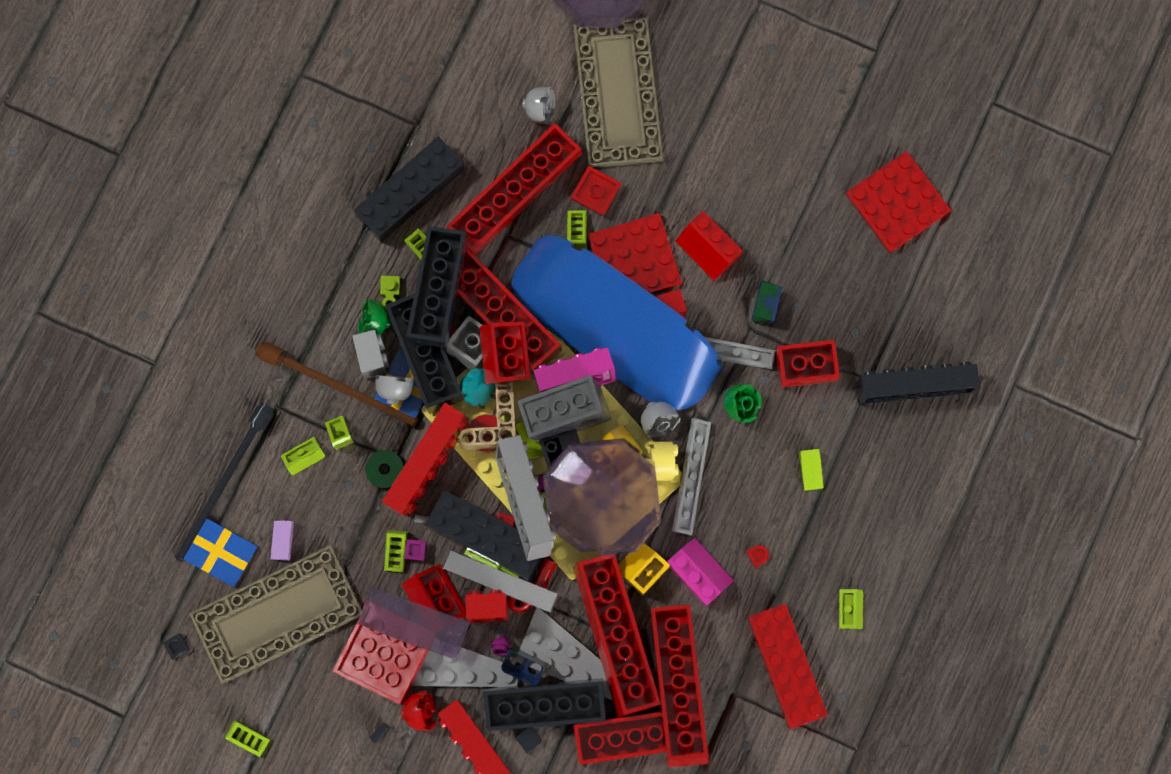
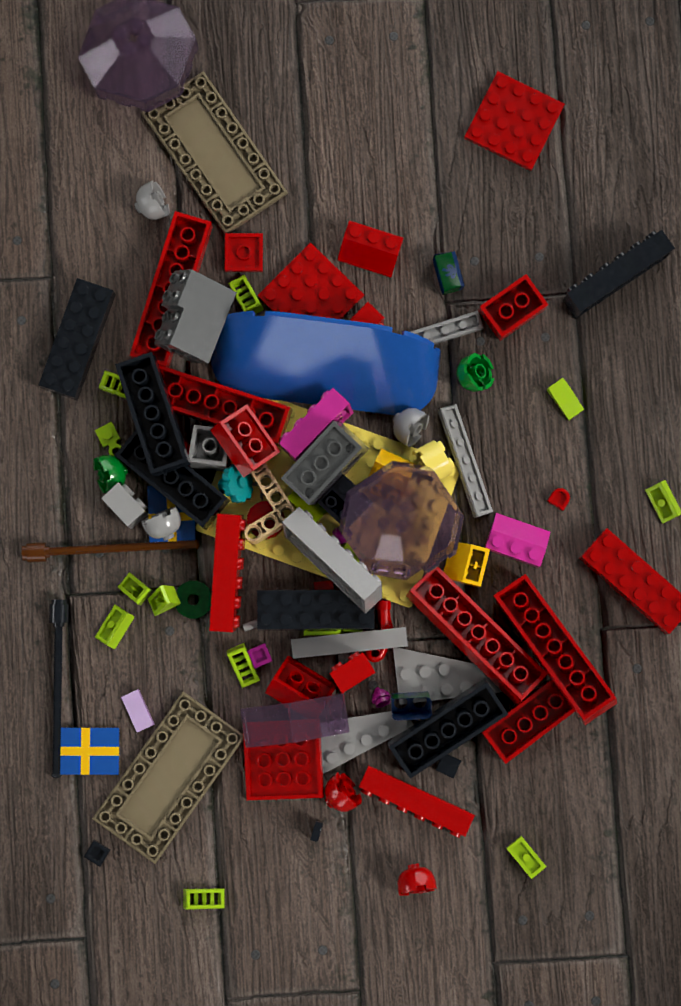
camera: 30 degrees left, 5 degrees up
none -> lime slope [148,585,181,616]
none -> dark grey piece [154,269,237,363]

